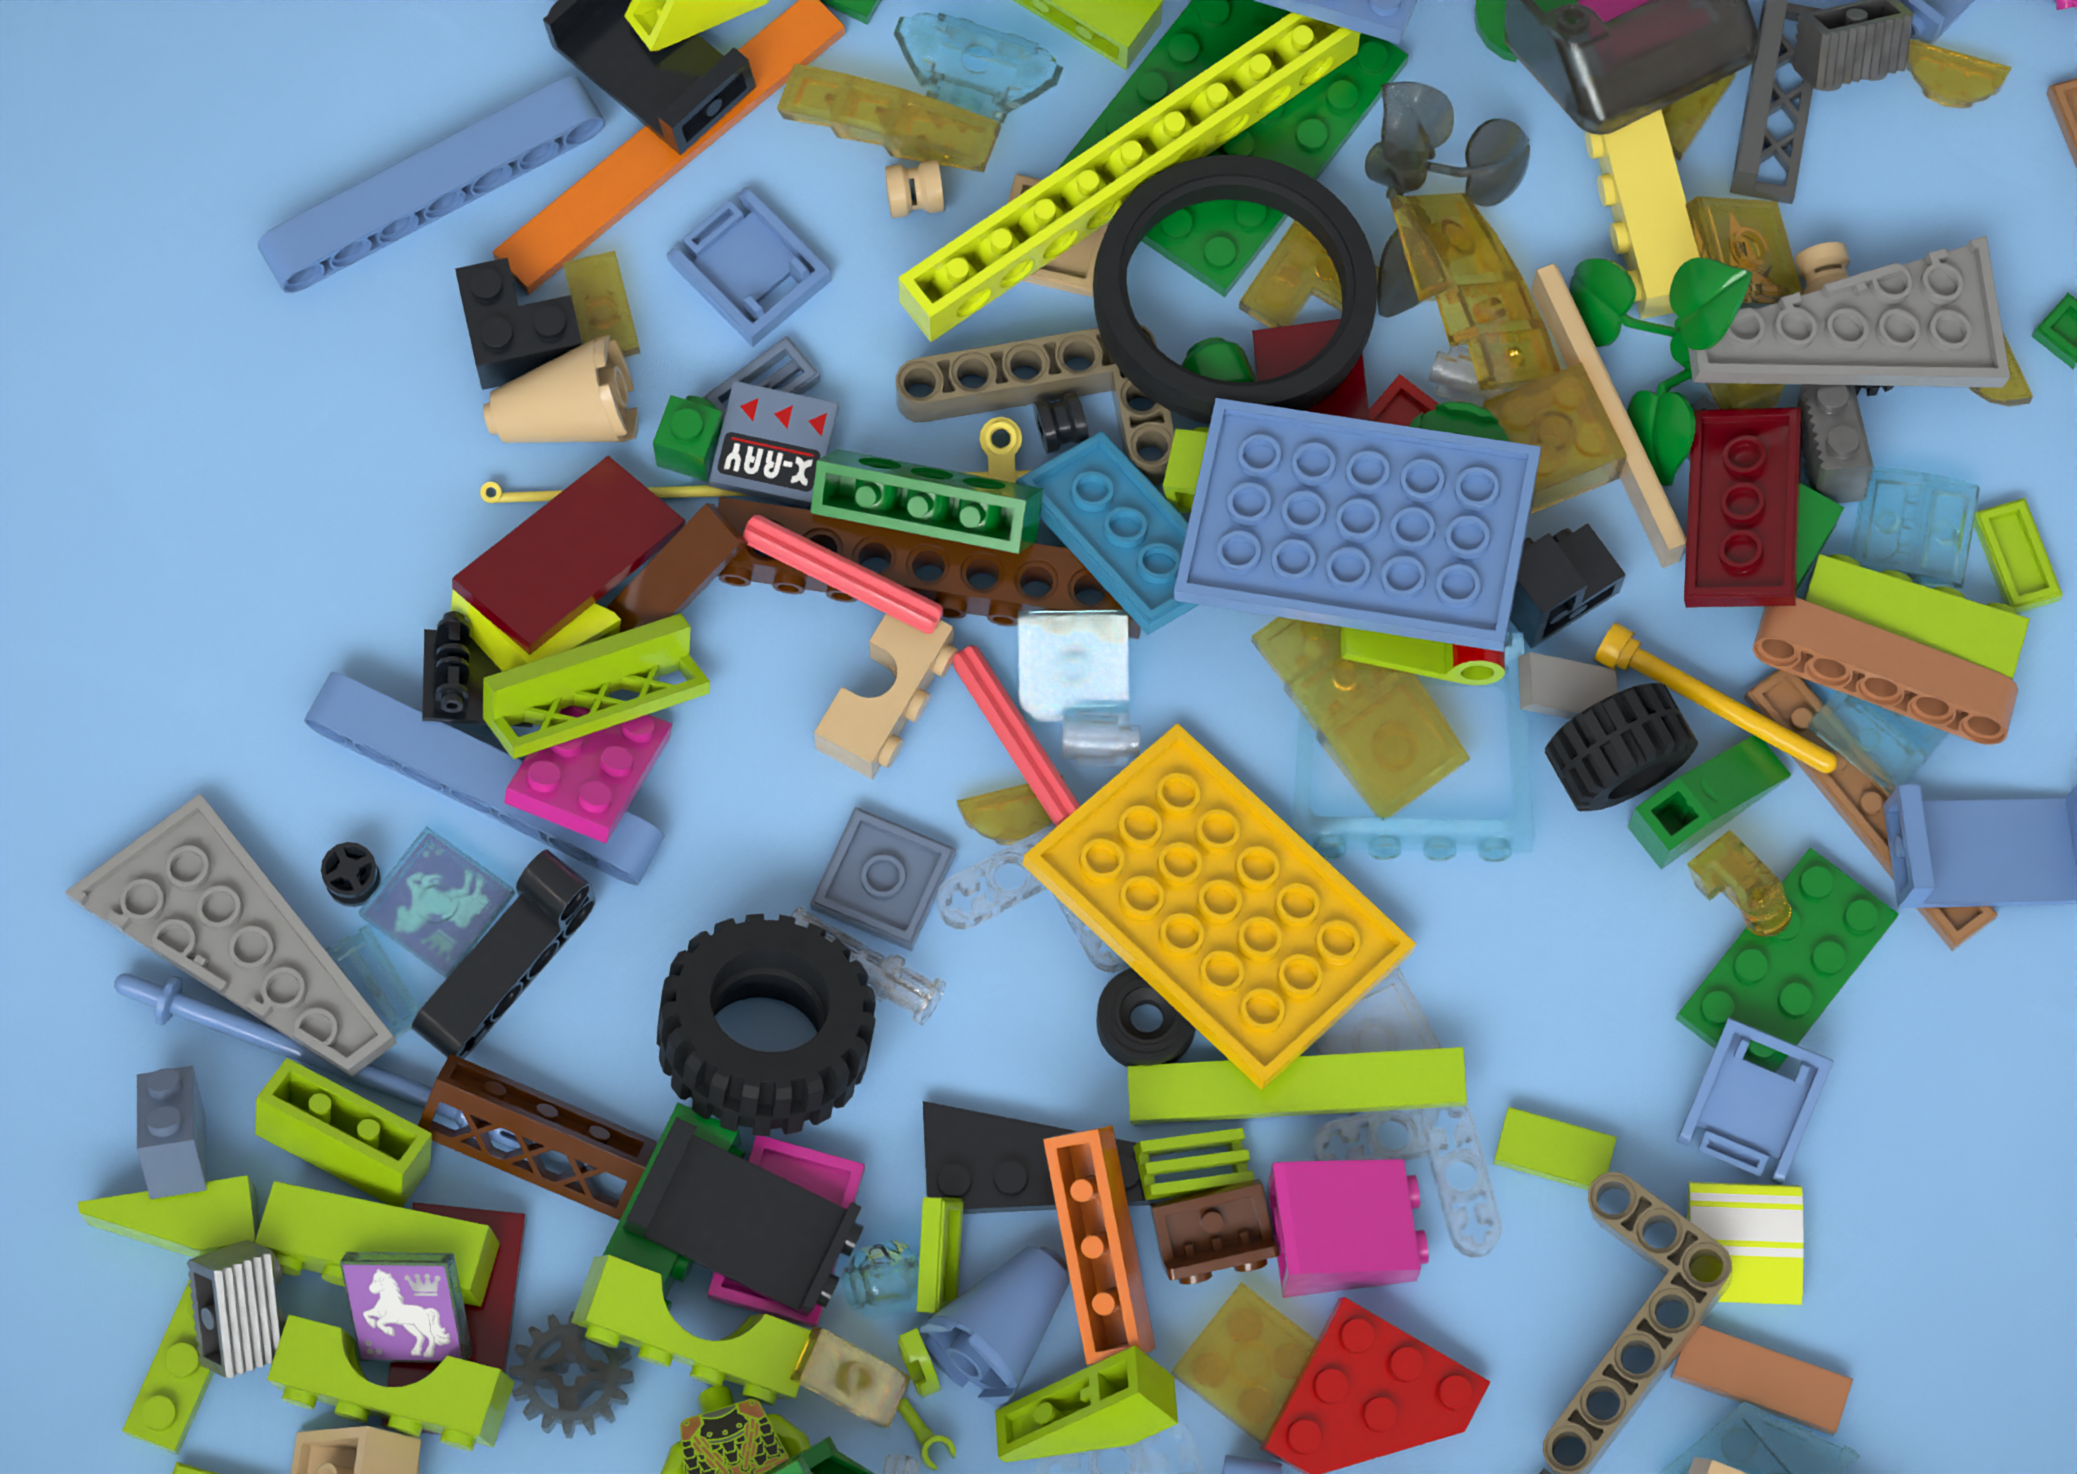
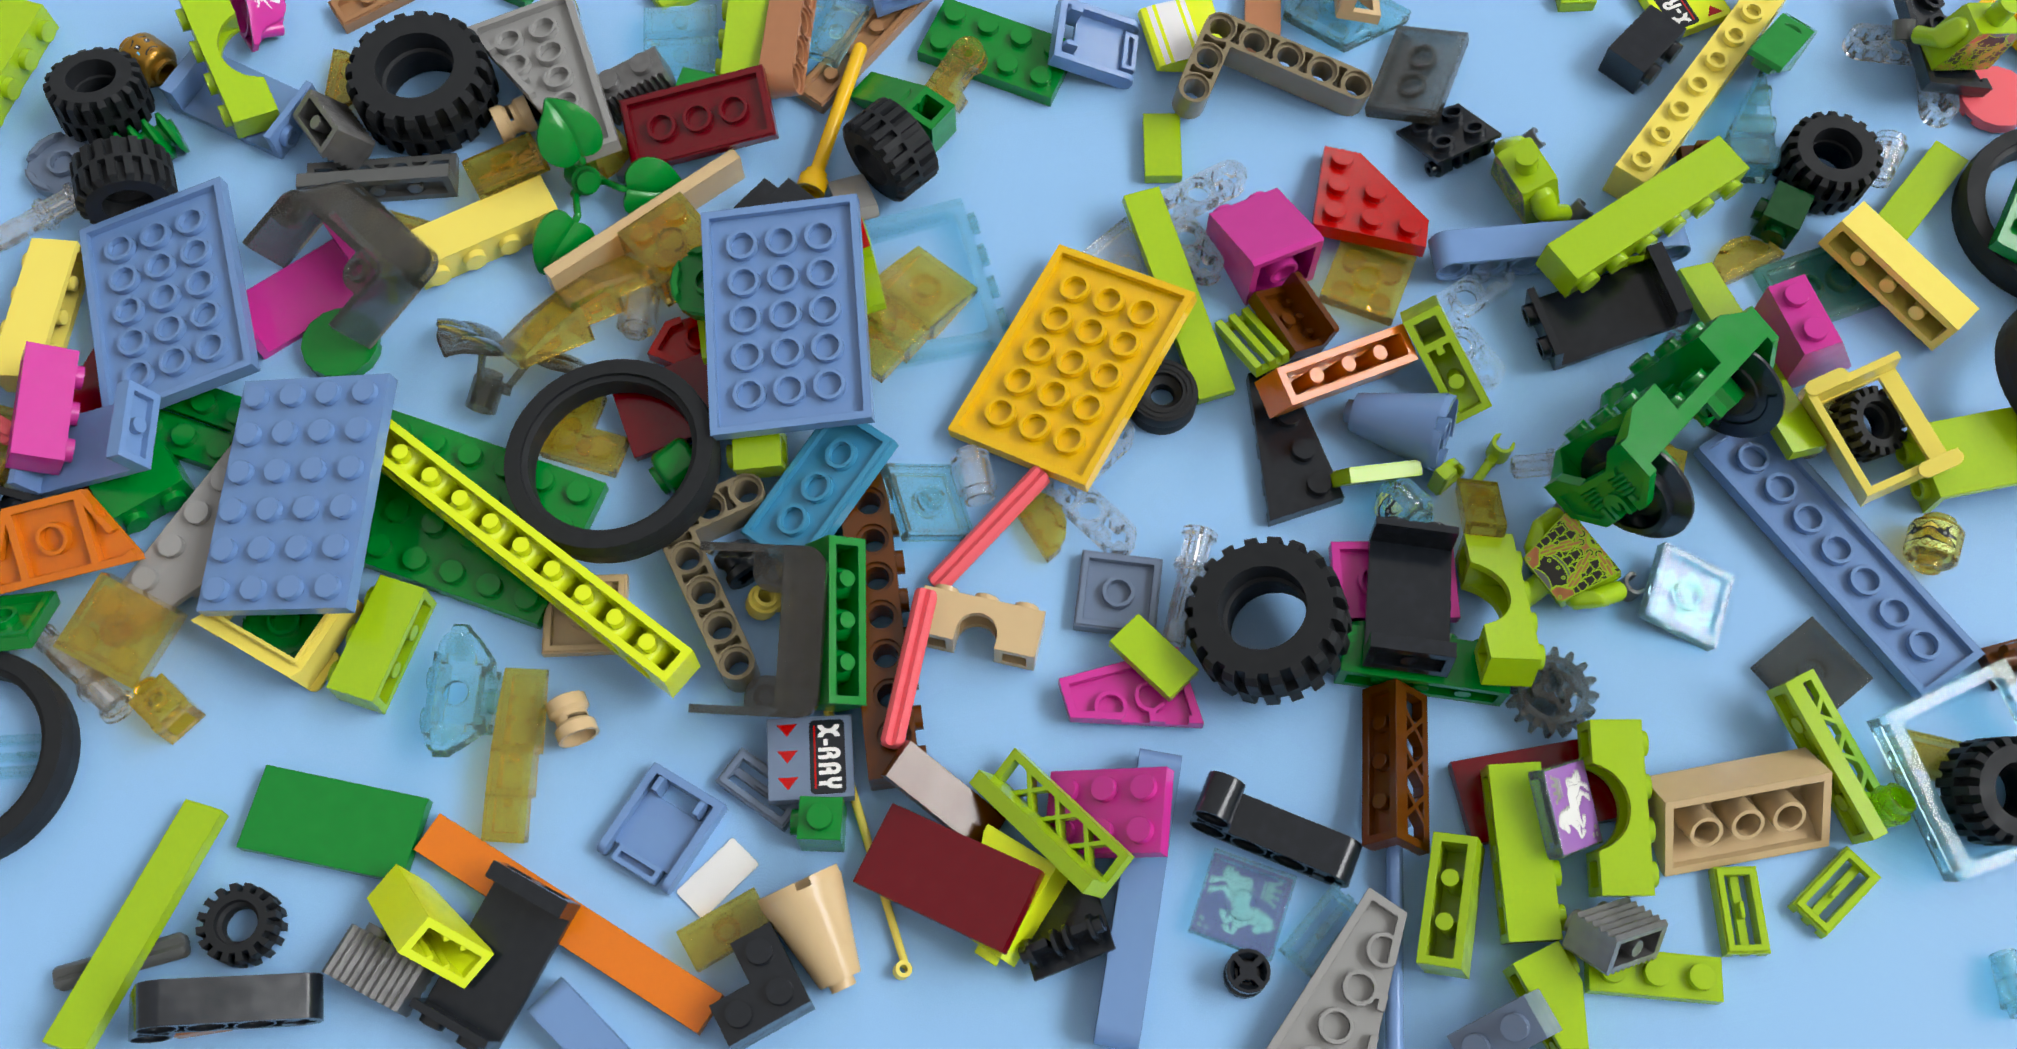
camera: 105 degrees left, 5 degrees down
none -> black tyre [345,11,499,156]
none -> white sticker [677,838,758,919]
none -> clear smoke windscreen [688,541,829,718]
none -> dark pink wing [1058,647,1204,728]
none -> lime tile [1109,614,1199,702]

